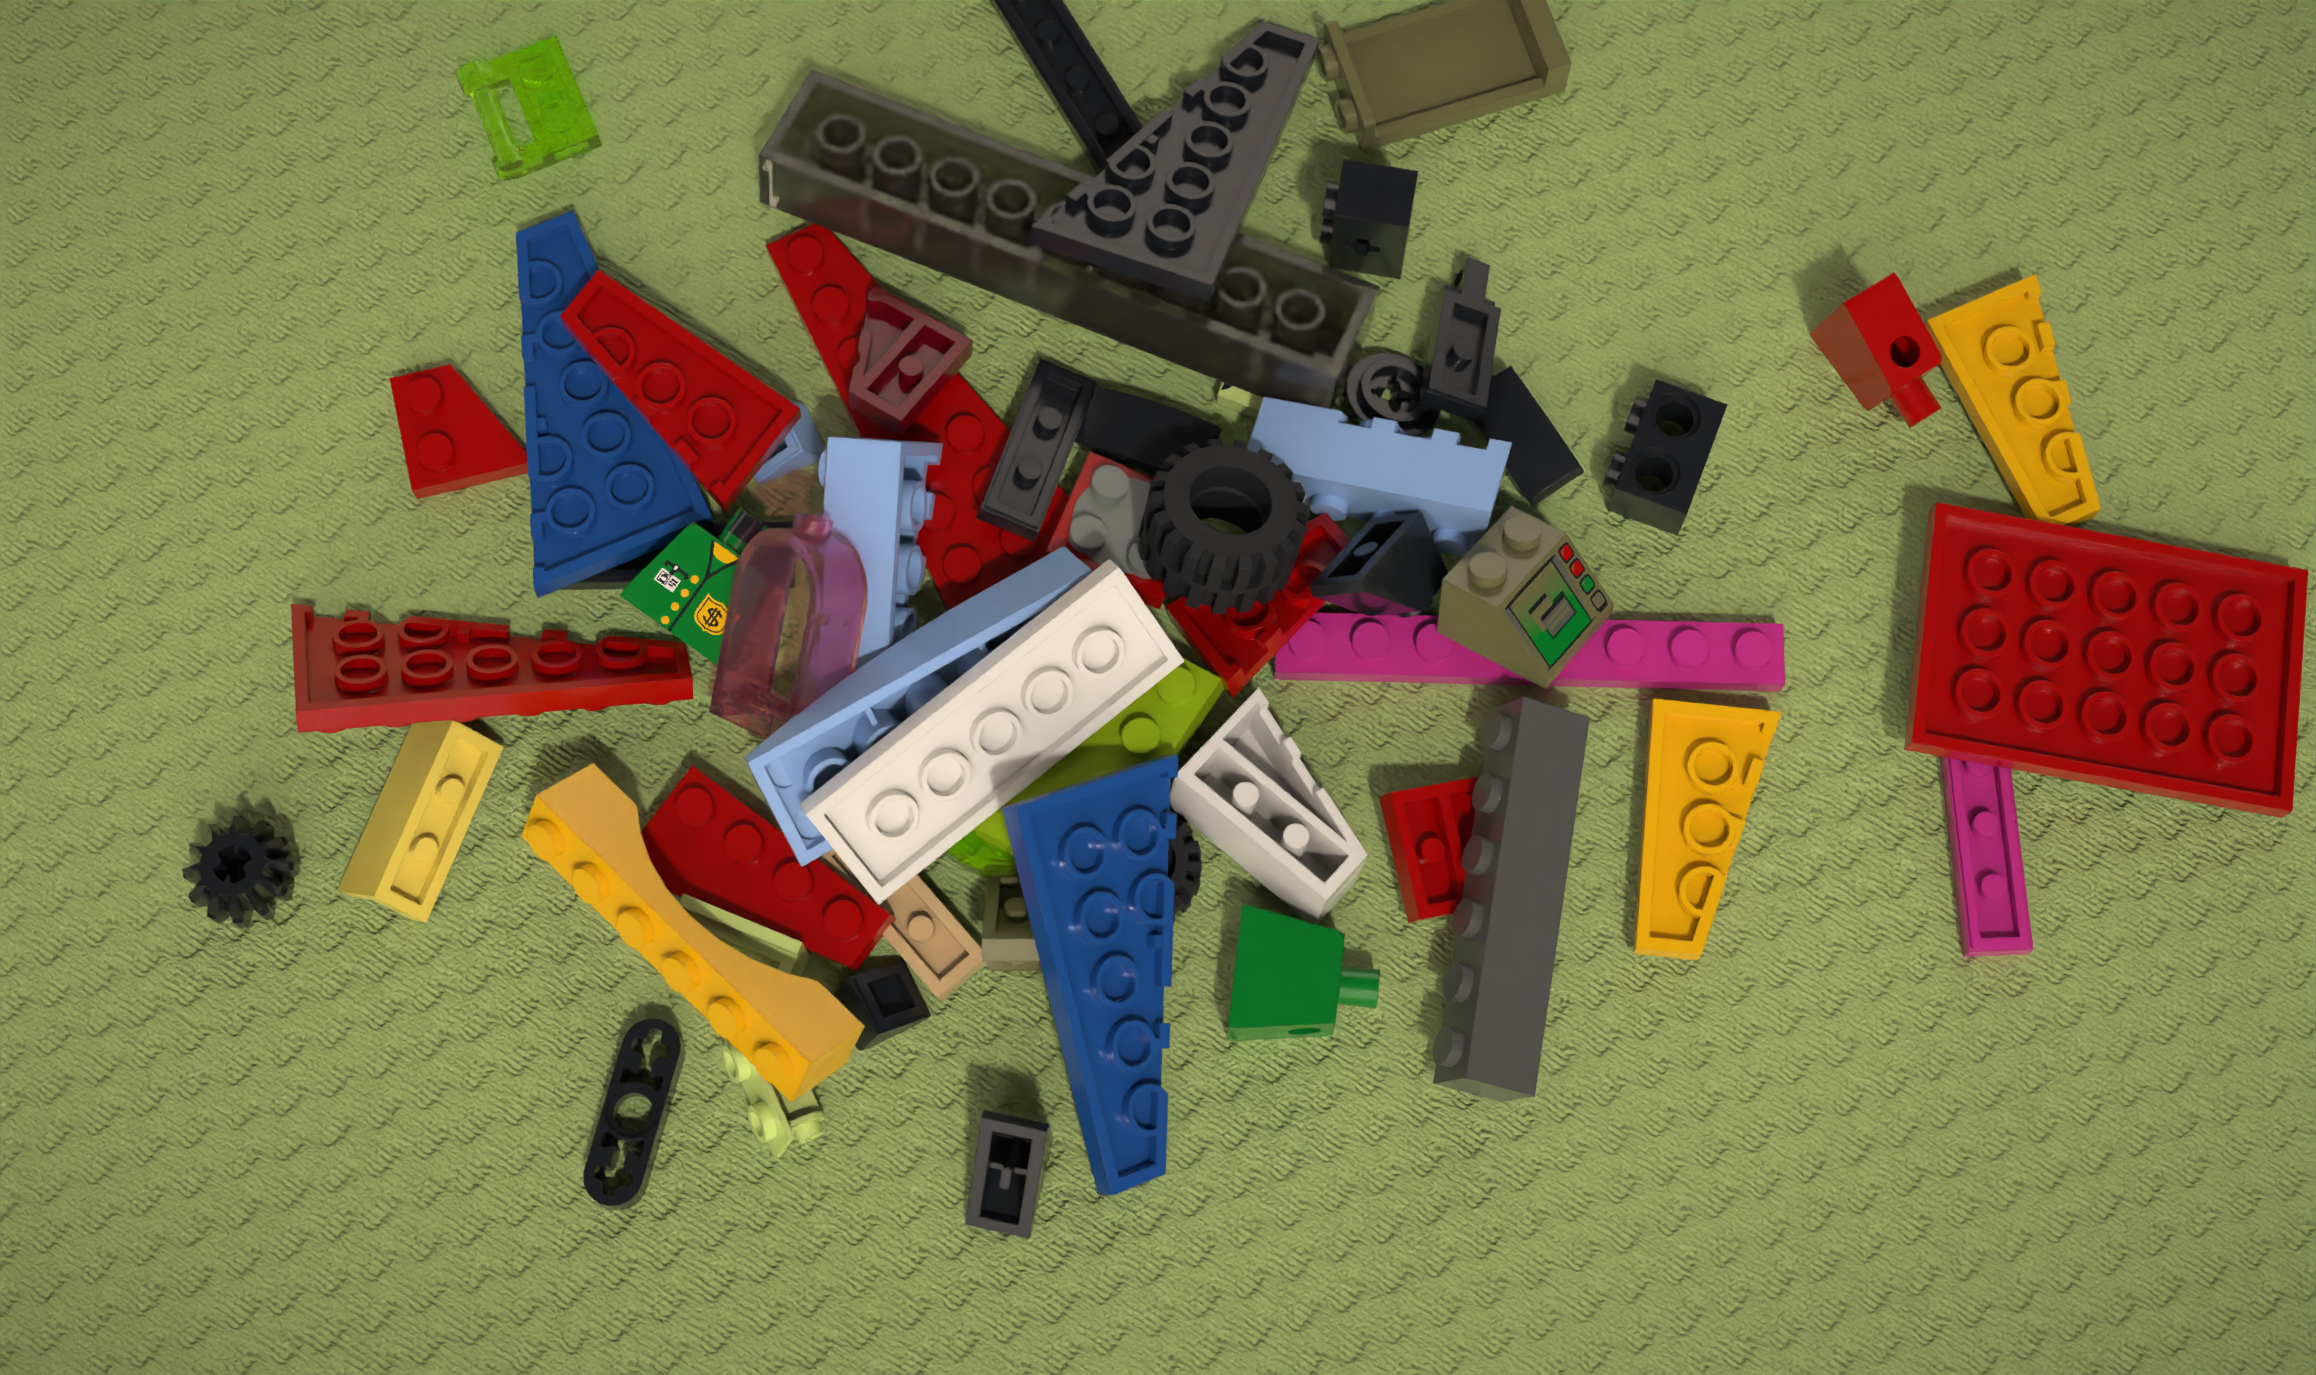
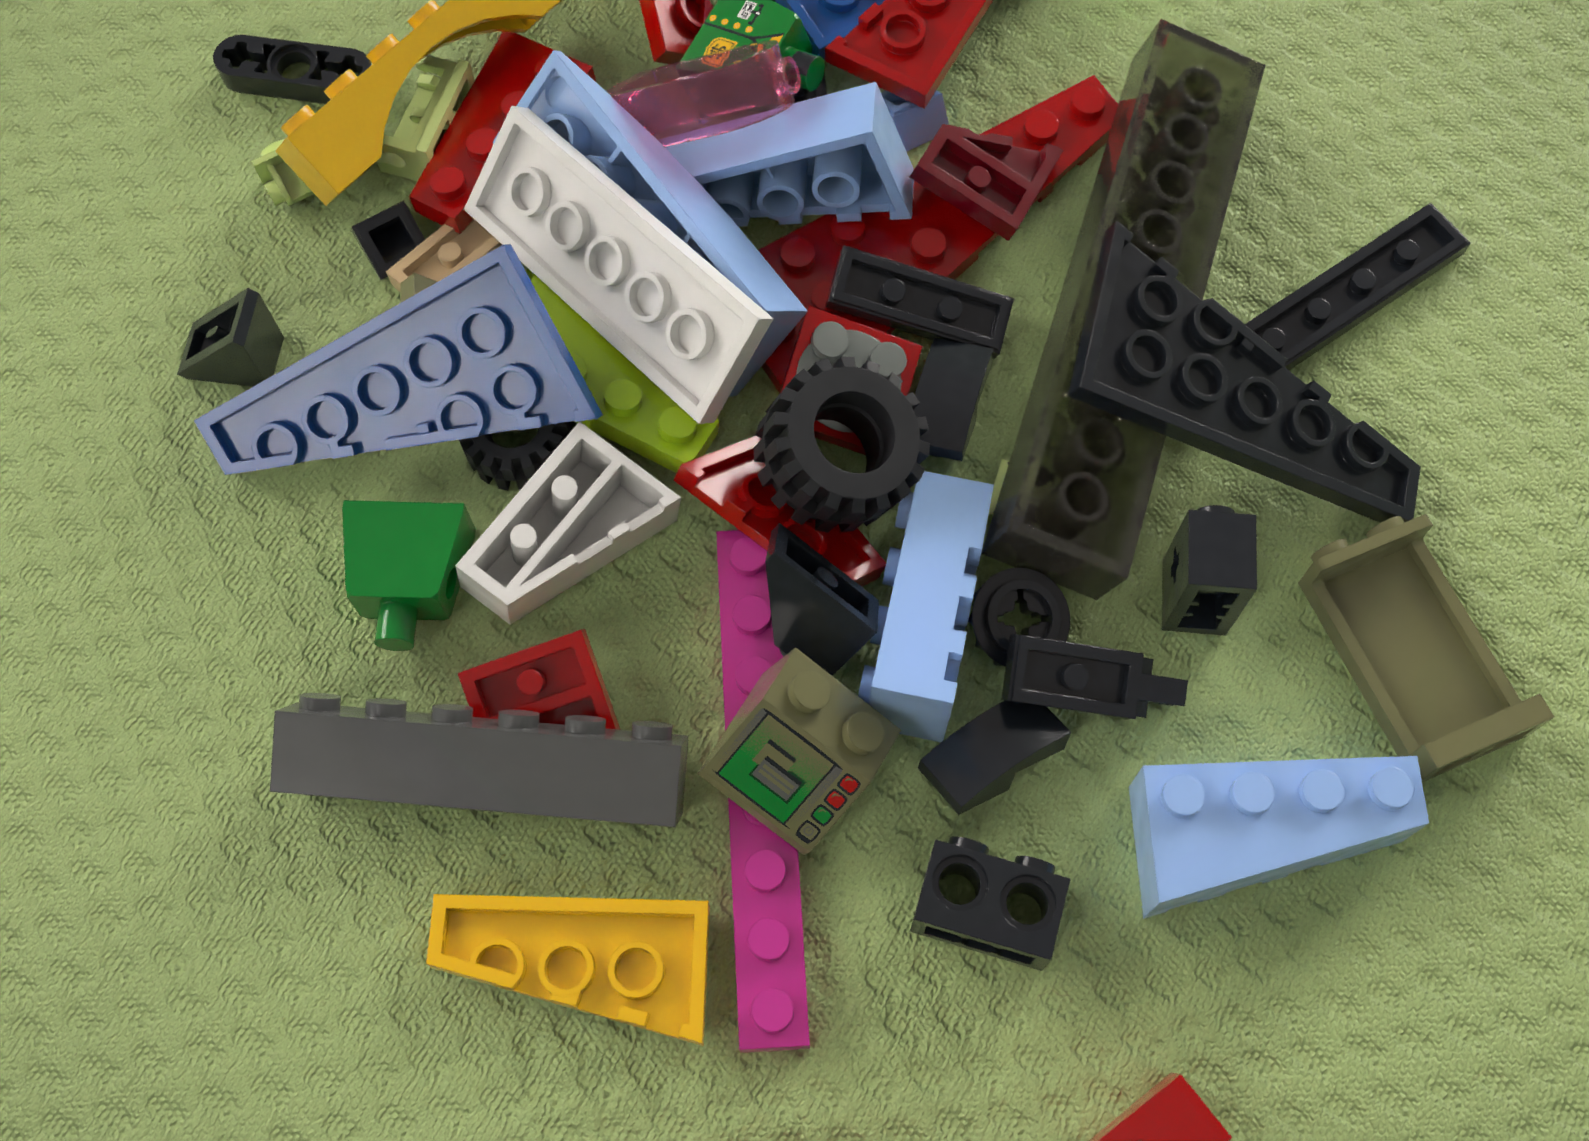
camera: 85 degrees right, 5 degrees down
none -> light blue wedge [1129,756,1429,919]

